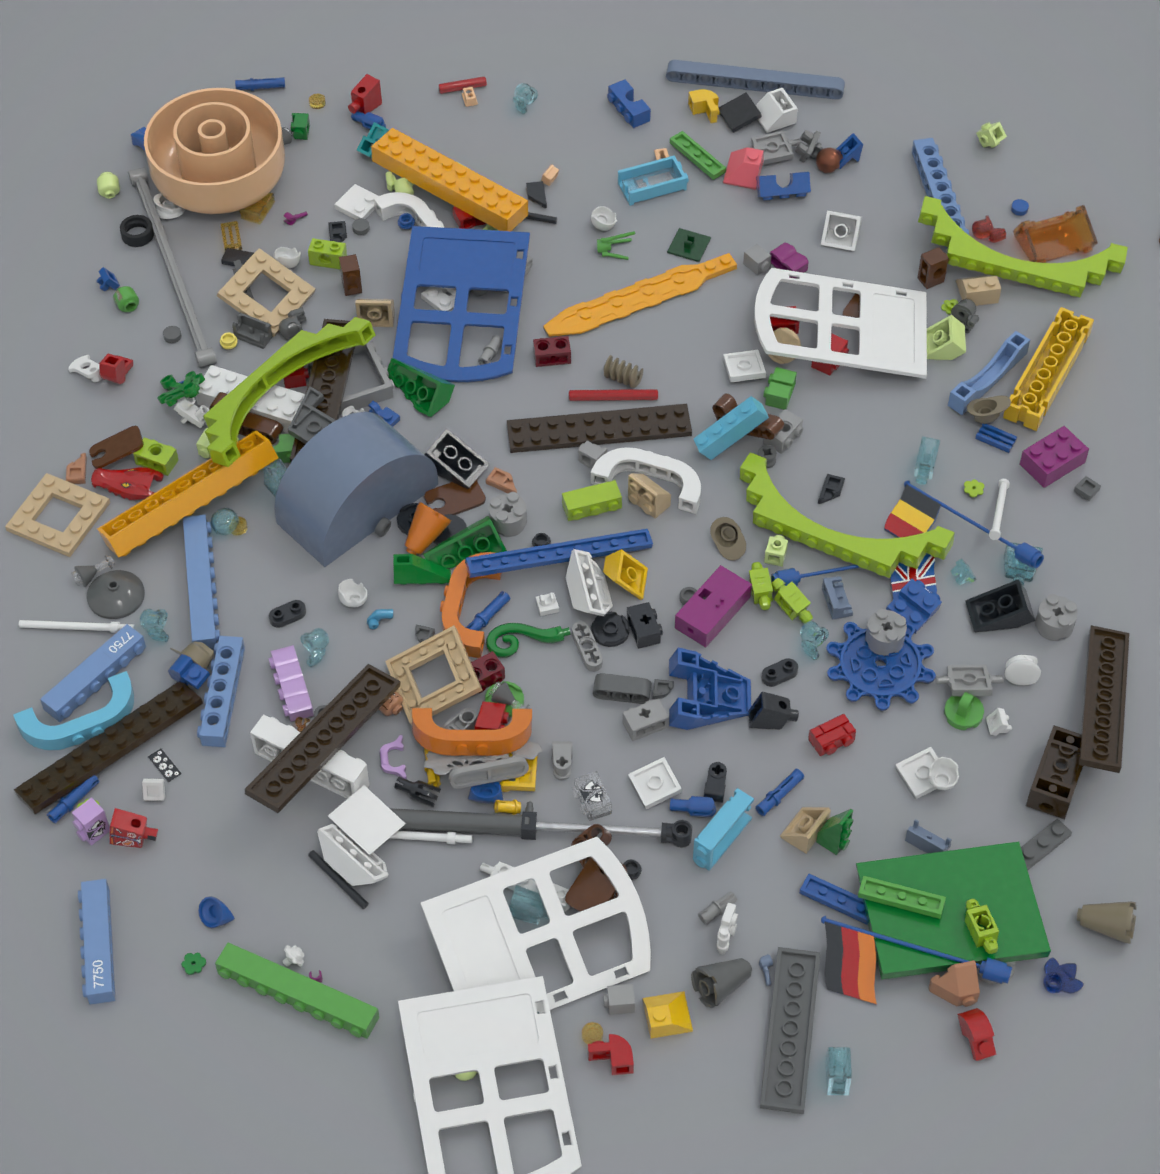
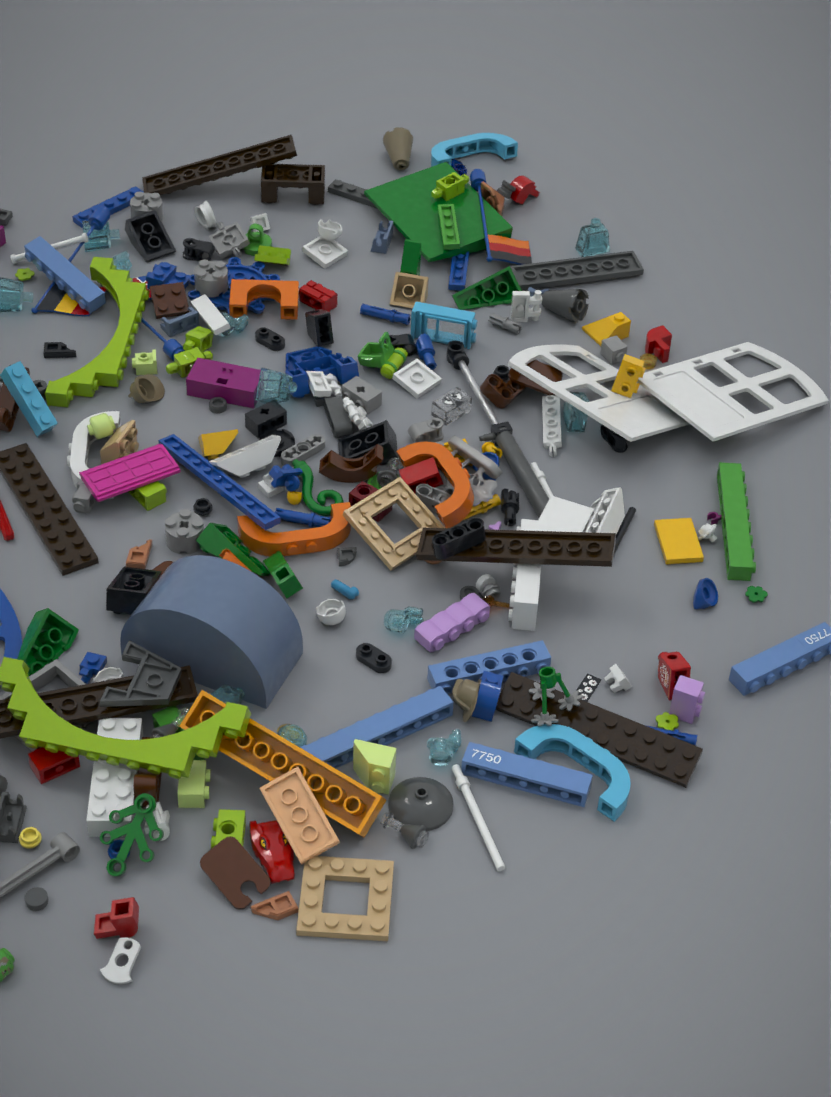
camera: 115 degrees left, 10 degrees down
none -> medium blue brick [24,236,106,313]
none -> blue plate [72,186,144,228]
none -> dark pink piece [79,443,181,502]
none -> yellowish green head [87,413,116,440]
none -> reddish brown plate [150,282,190,319]
none -> piece [150,708,189,739]
none -> black piece [182,238,215,261]
none -> white tile [190,294,231,336]
none -> orange arch [229,279,299,320]
none -> lime bracket [254,245,291,266]
none -> clear light blue torso [255,368,297,404]
none -> light nougat tile [259,767,340,865]
none -> blue hips [269,464,303,491]
none -> yellow hinge [287,491,302,505]
none -> white plate [306,371,343,398]
none -> reddish brown arch [319,444,383,483]
none -> black slope [338,420,398,464]
none -> white plate [343,397,373,430]
none -> yellowish green slope [353,739,396,795]
none -> bright green piece [358,332,408,379]
none -> medium azure arch [431,133,518,167]
none -> black beam [432,518,486,559]
none -> green wedge [452,266,522,310]
none -> dark grey wheel [497,180,516,199]
none -> plant [528,667,584,726]
none -> yellow brick [611,354,646,398]
none -> yellow tile [654,518,704,564]

